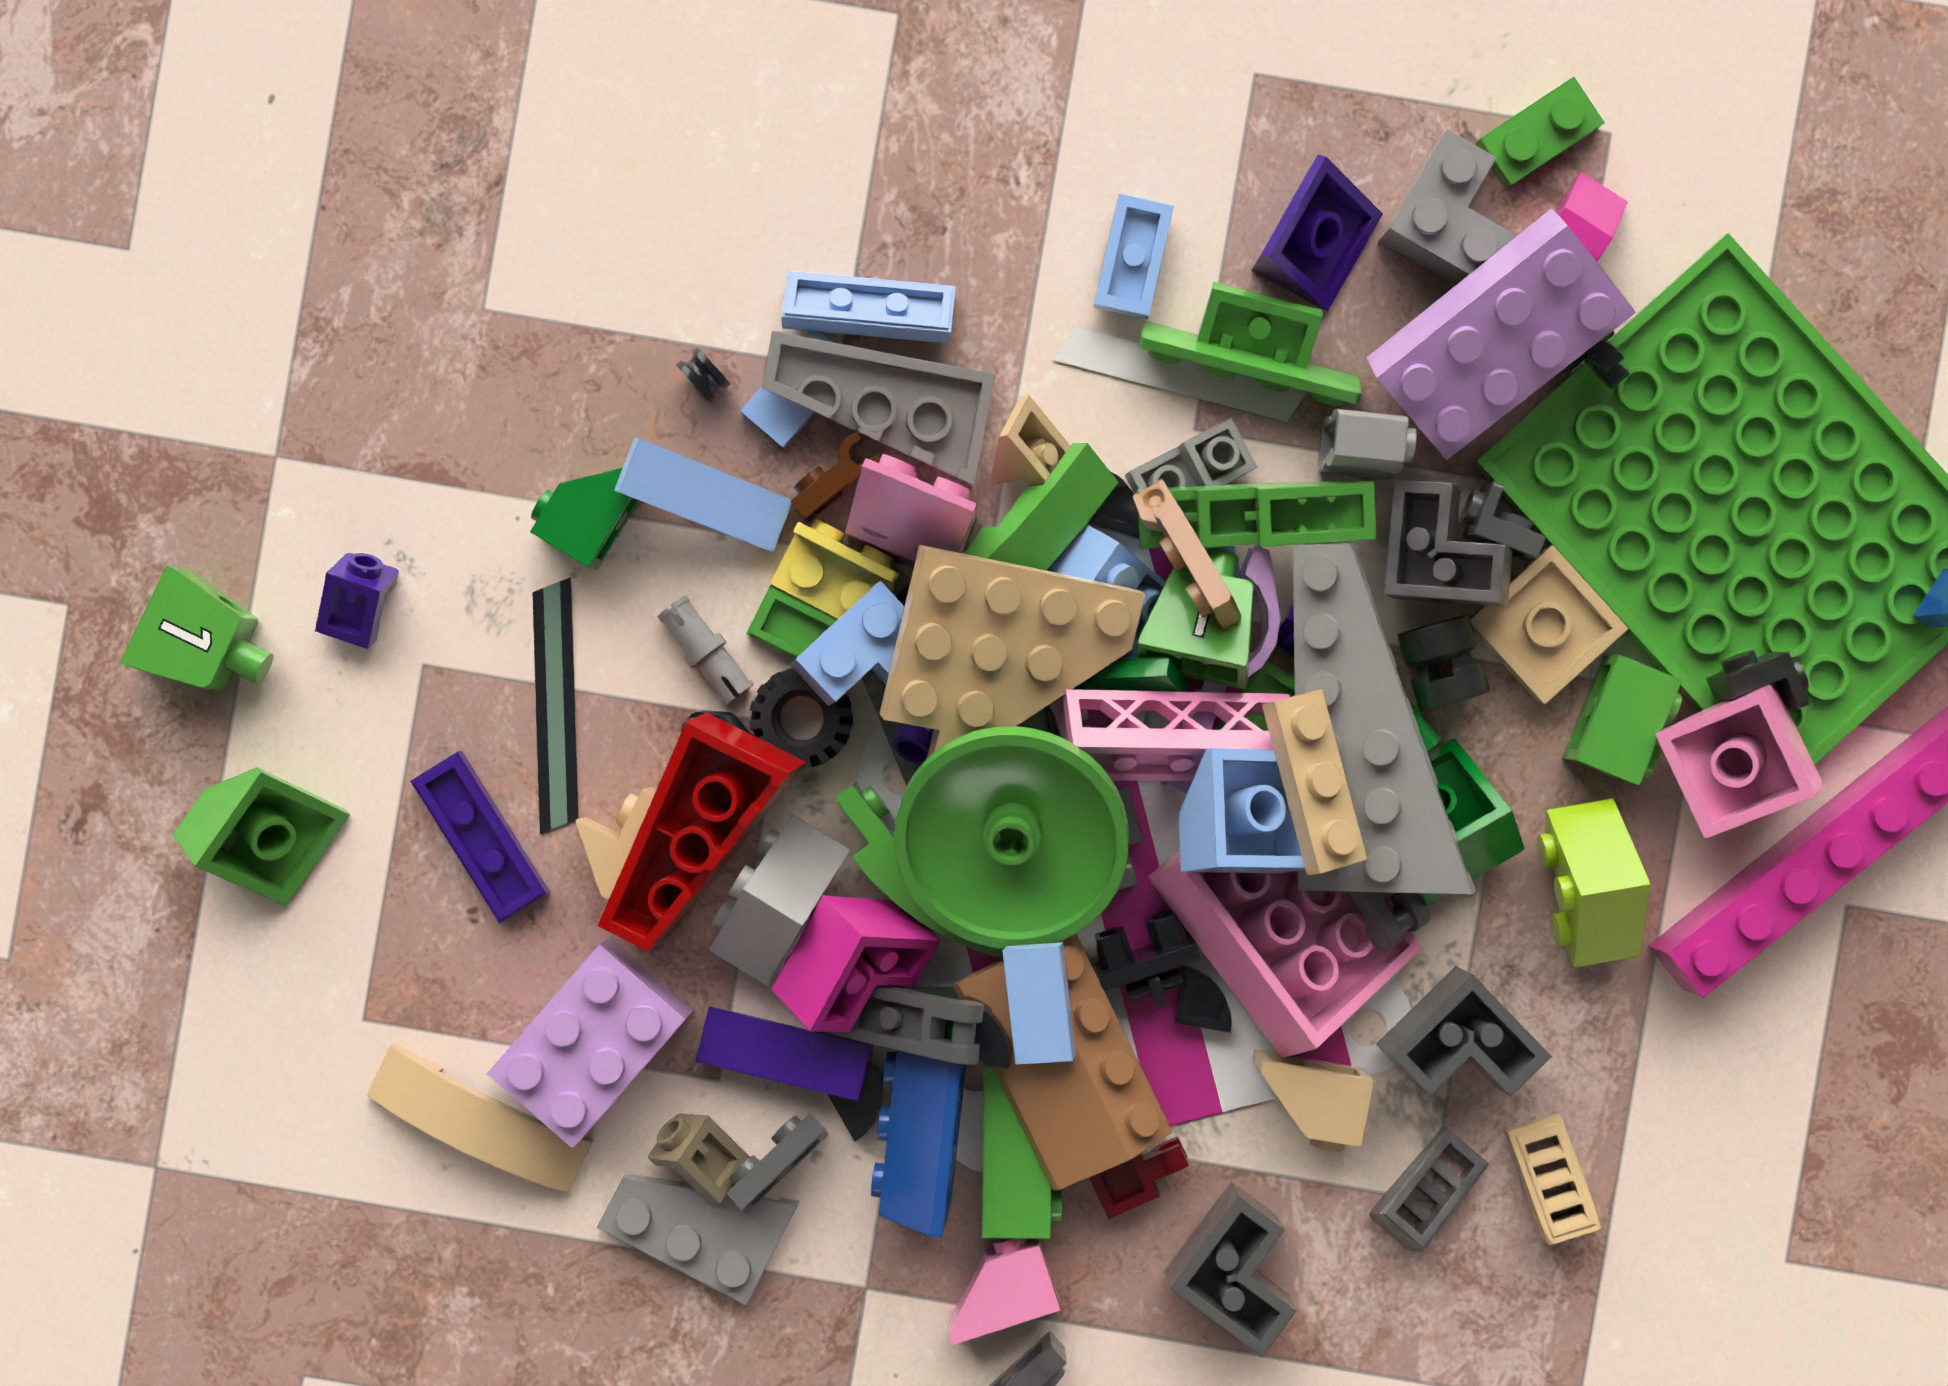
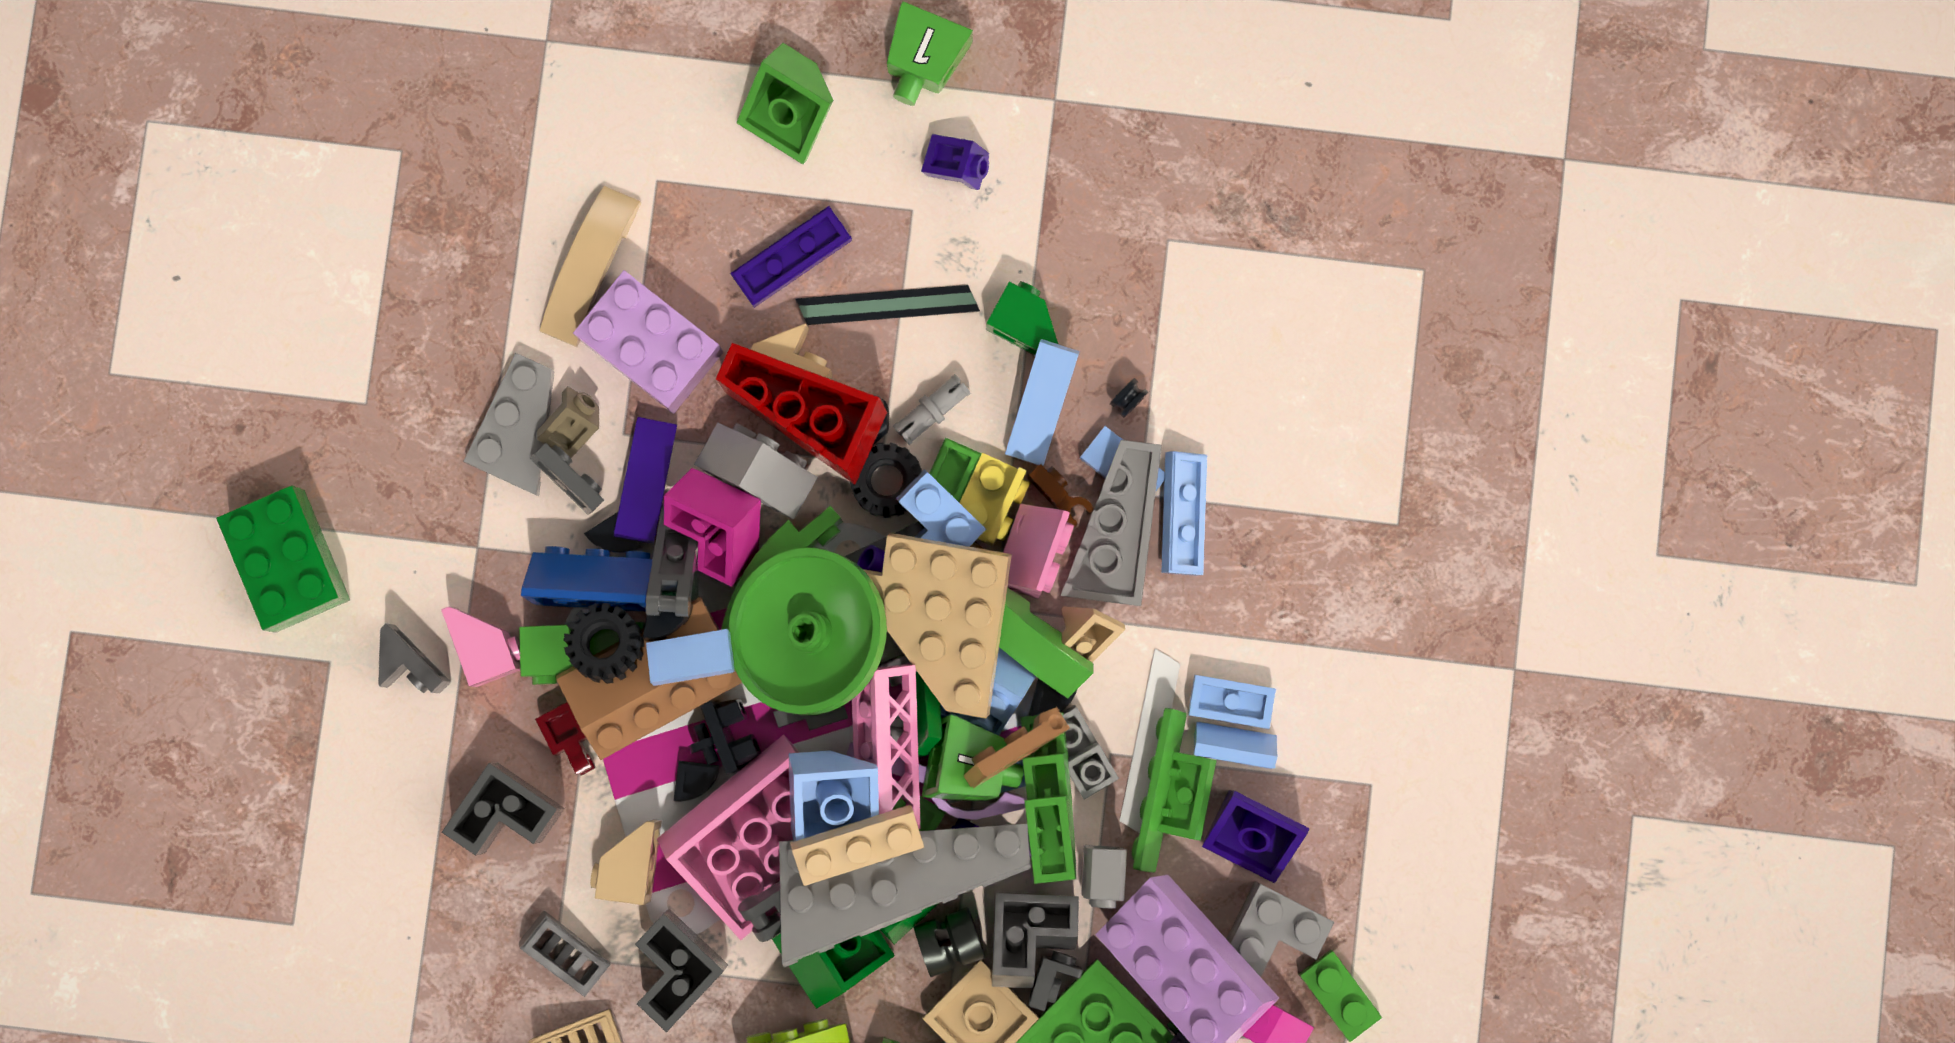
camera: 85 degrees right, 5 degrees down
none -> black tyre [564,603,645,684]
none -> light blue tile [1194,722,1278,769]

